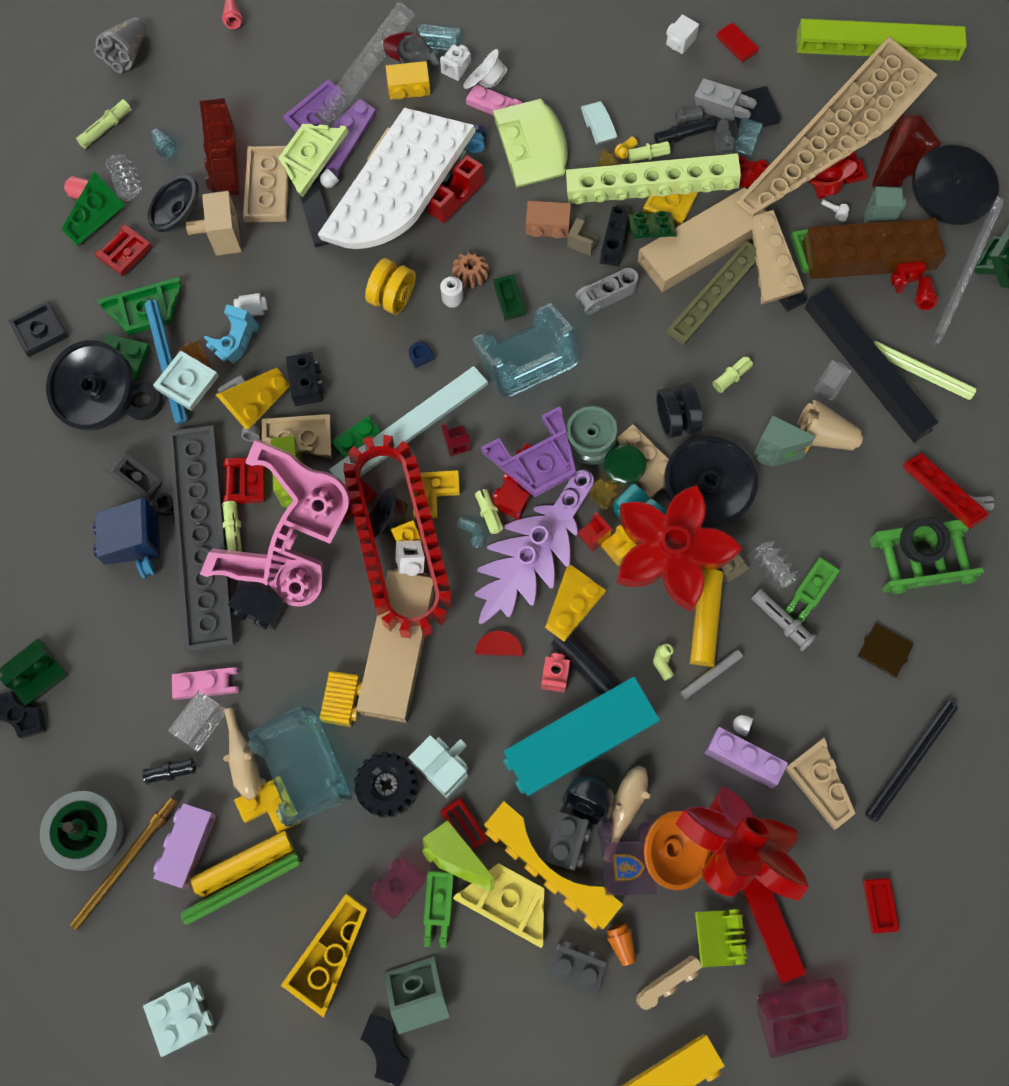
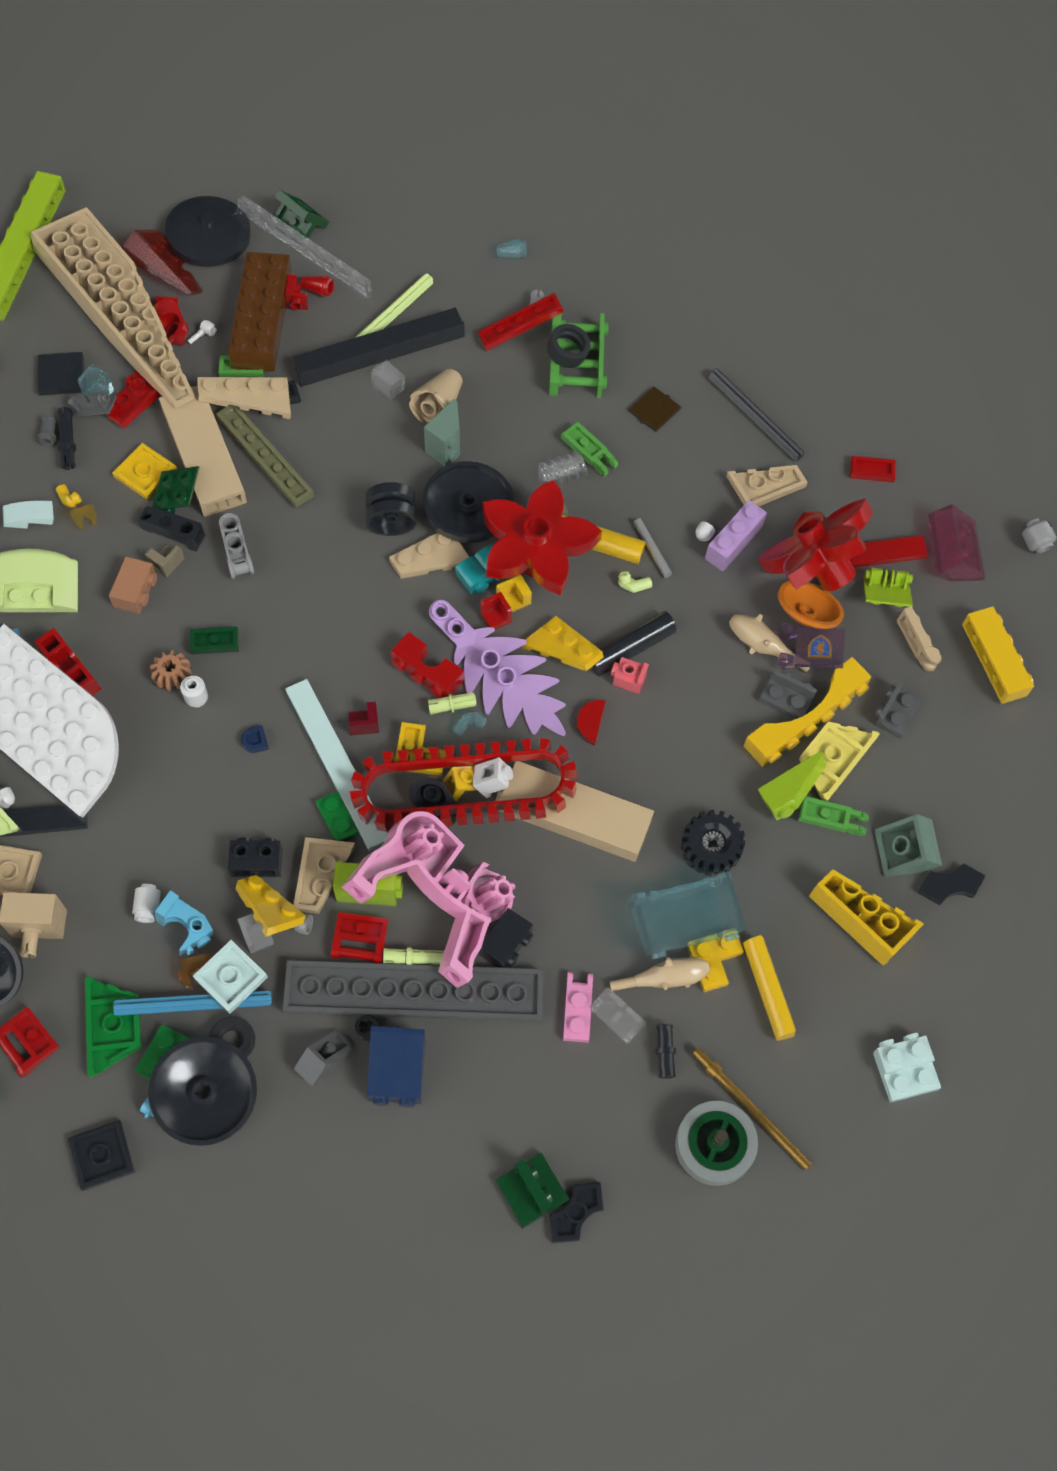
camera: 85 degrees left, 5 degrees down
dark azure bush [135,555,155,579] -> none
lavender brick [153,803,217,890] -> none
bright green axle [180,852,301,924] -> none
yellow brick [320,671,362,727] -> none
yellow wheel [365,258,416,315] -> none
clear pink brick [369,857,427,919] -> none
light aqua brick [409,735,468,800] -> none
red tile [439,797,488,851] -> none
clear light blue windscreen [472,303,579,397] -> none
medium lavender wing [481,406,576,497] -> none
teal brick [503,677,660,796] -> none
black cylinder [562,776,615,824] -> none
yellowish green brick [566,153,741,204] -> none
sand green wheel [566,406,617,465] -> none
clear yellow tile [588,479,618,511] -> none
dark green piece [604,444,646,485] -> none
orange cone [607,923,637,966] -> none
yellowish green axle [628,141,671,163] -> none
light grey hinge [694,78,757,121] -> none
yellowish green axle [713,357,753,393] -> none
light grey pin [751,589,817,652] -> none
sand green brick [864,187,906,223] -> none

